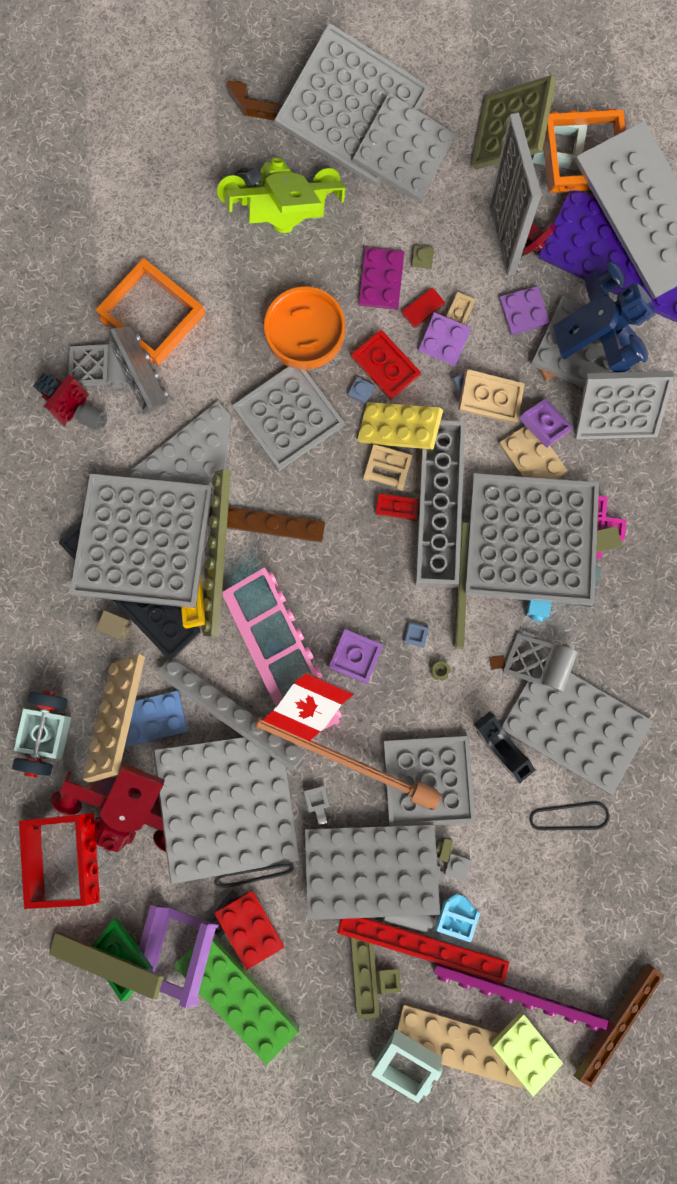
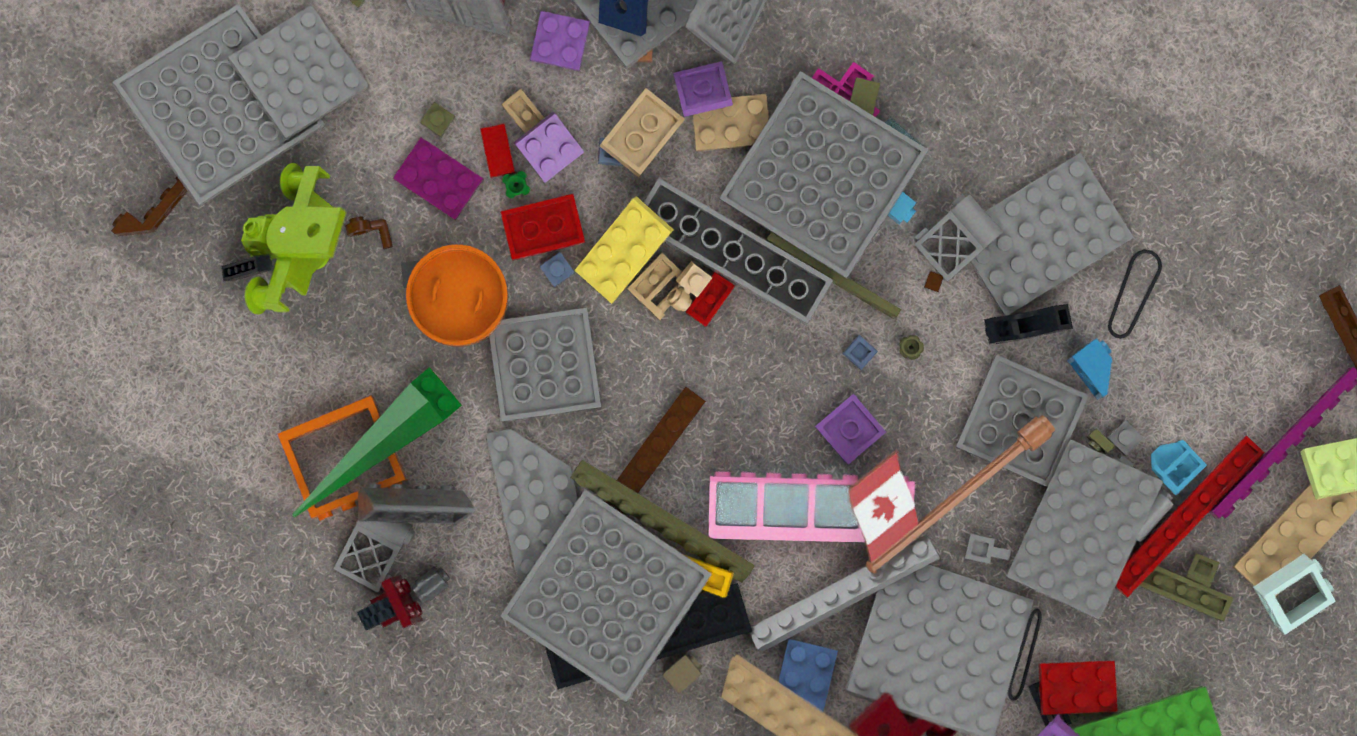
camera: 60 degrees left, 5 degrees up
none -> green plate [292,367,462,517]
none -> reddish brown plate [345,216,393,249]
none -> green plate [502,171,530,198]
none -> tan plate [667,261,713,311]
none -> dark azure slope [1067,338,1112,400]

